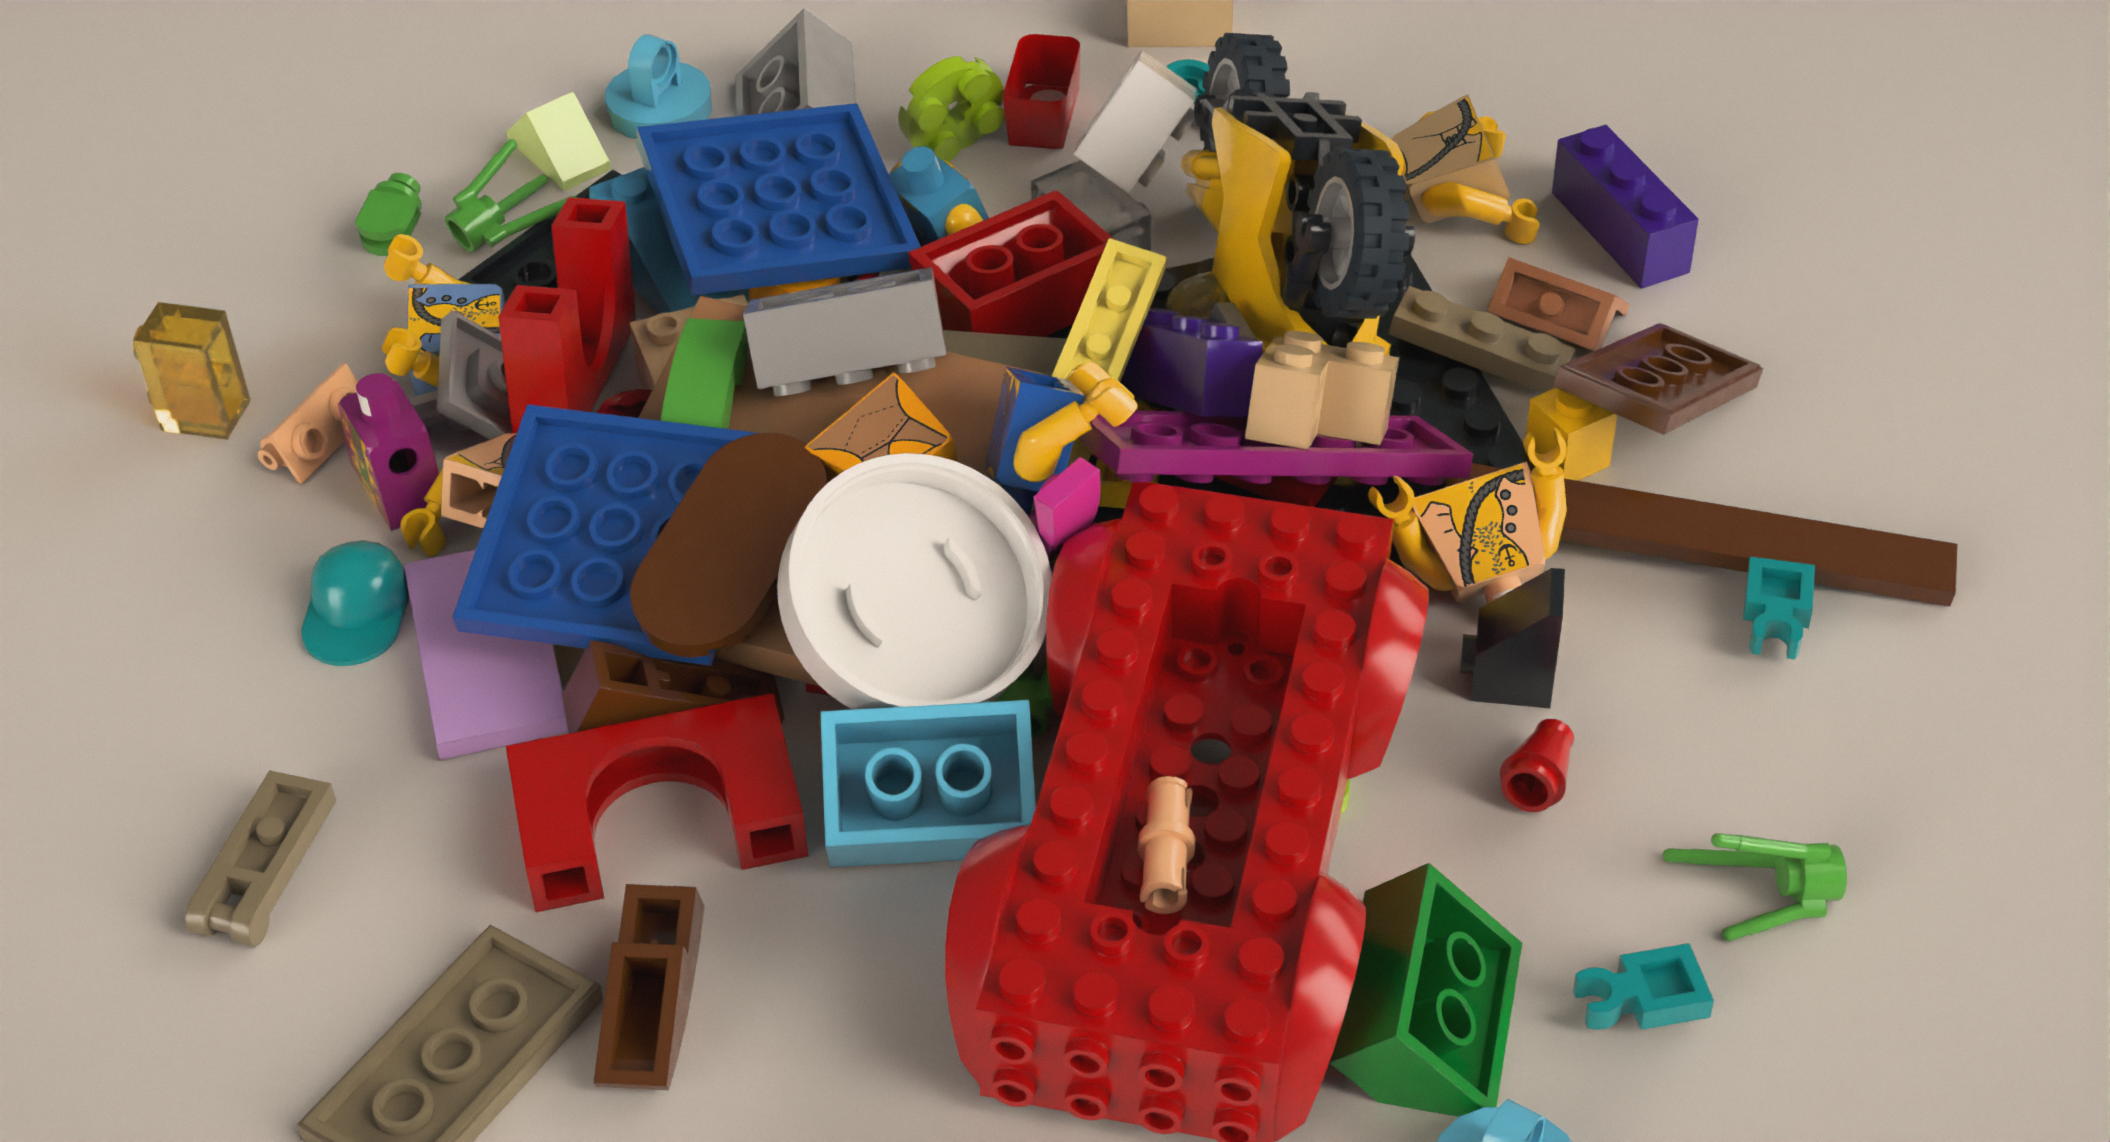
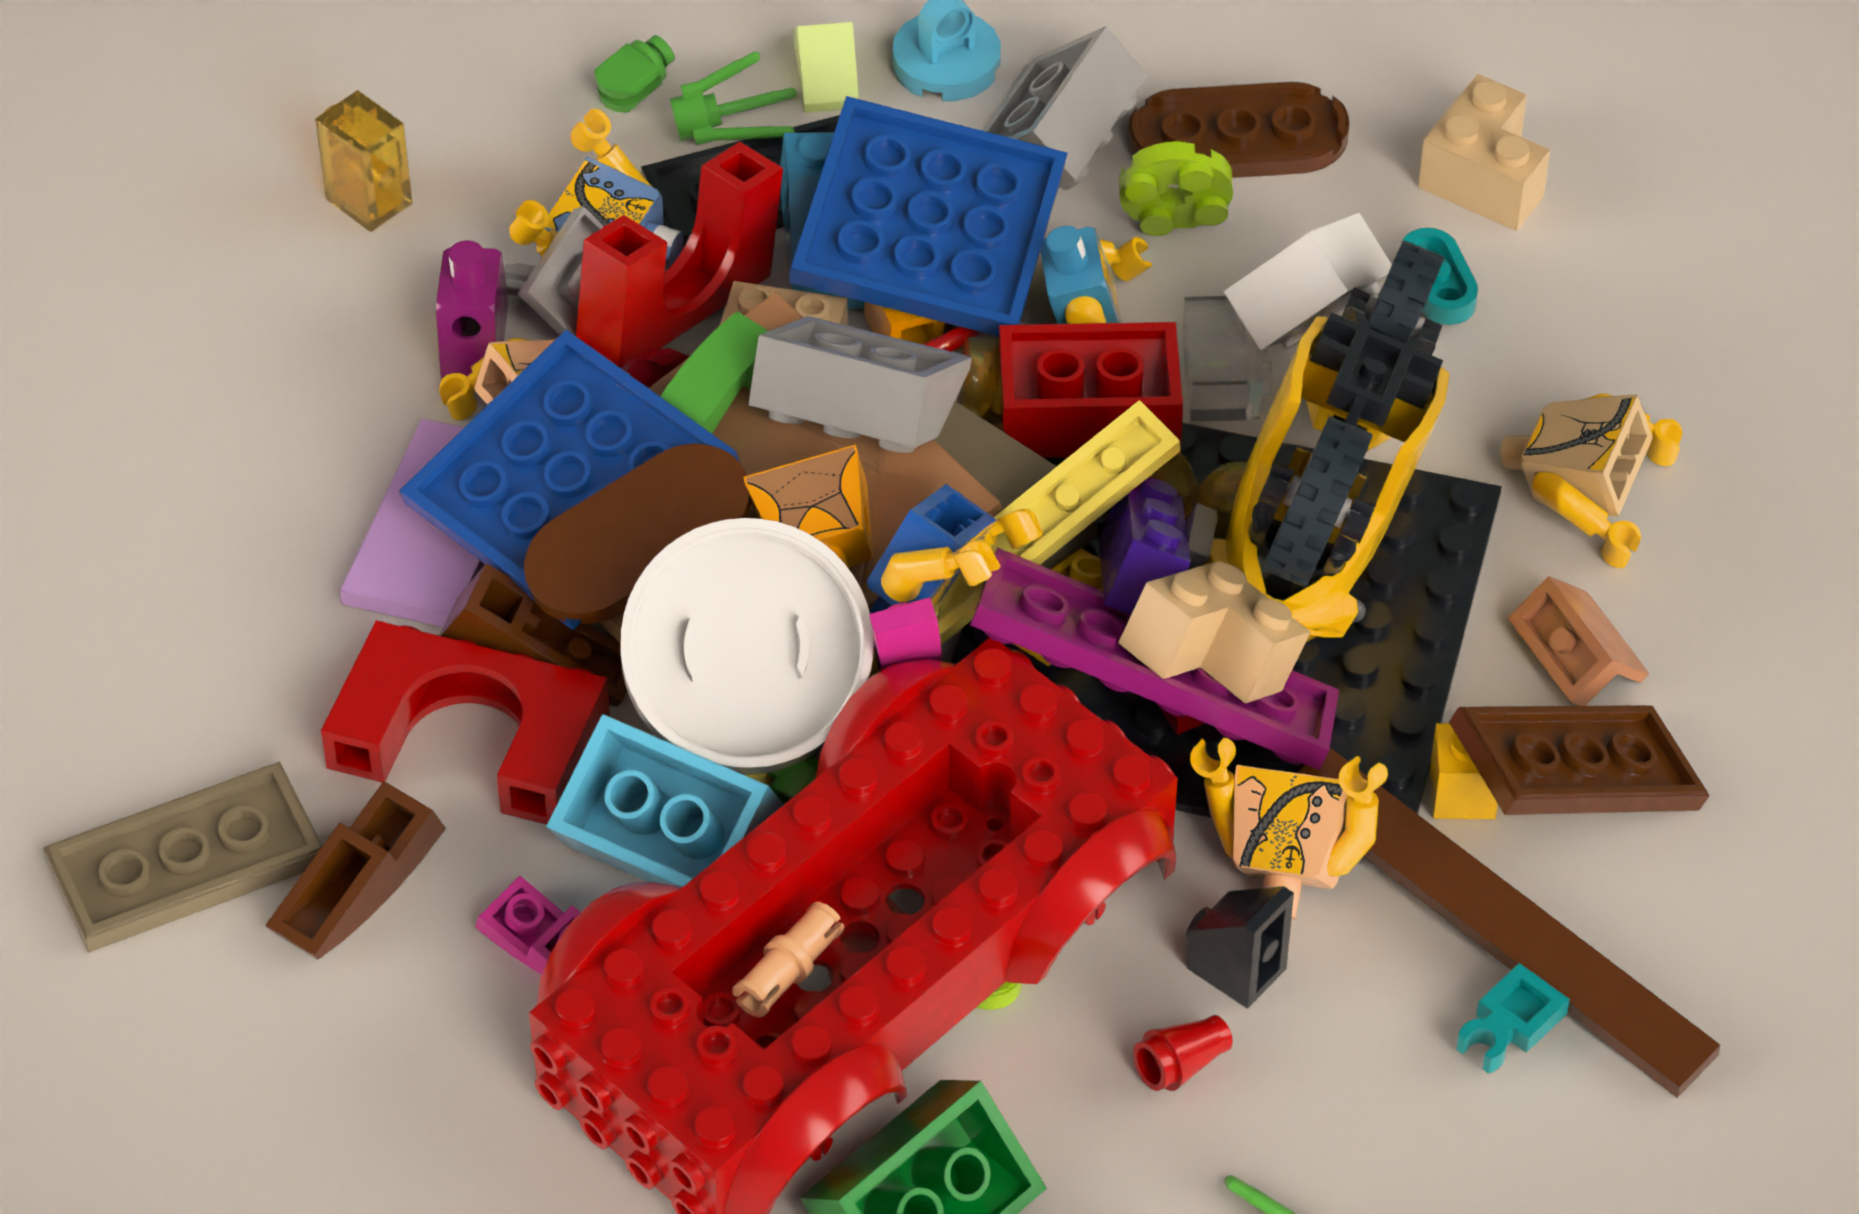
camera: 30 degrees right, 5 degrees up
dark tan plate [185,770,336,947] -> none
light nougat hinge [258,363,358,484] -> none
teal cap [302,540,409,666] -> none
red piece [1003,34,1080,149] -> none
dark tan plate [1388,286,1576,393] -> none
dark purple brick [1552,124,1699,289] -> none
none -> dark pink slope [475,876,581,975]
none -> reddish brown tile [1127,82,1350,178]

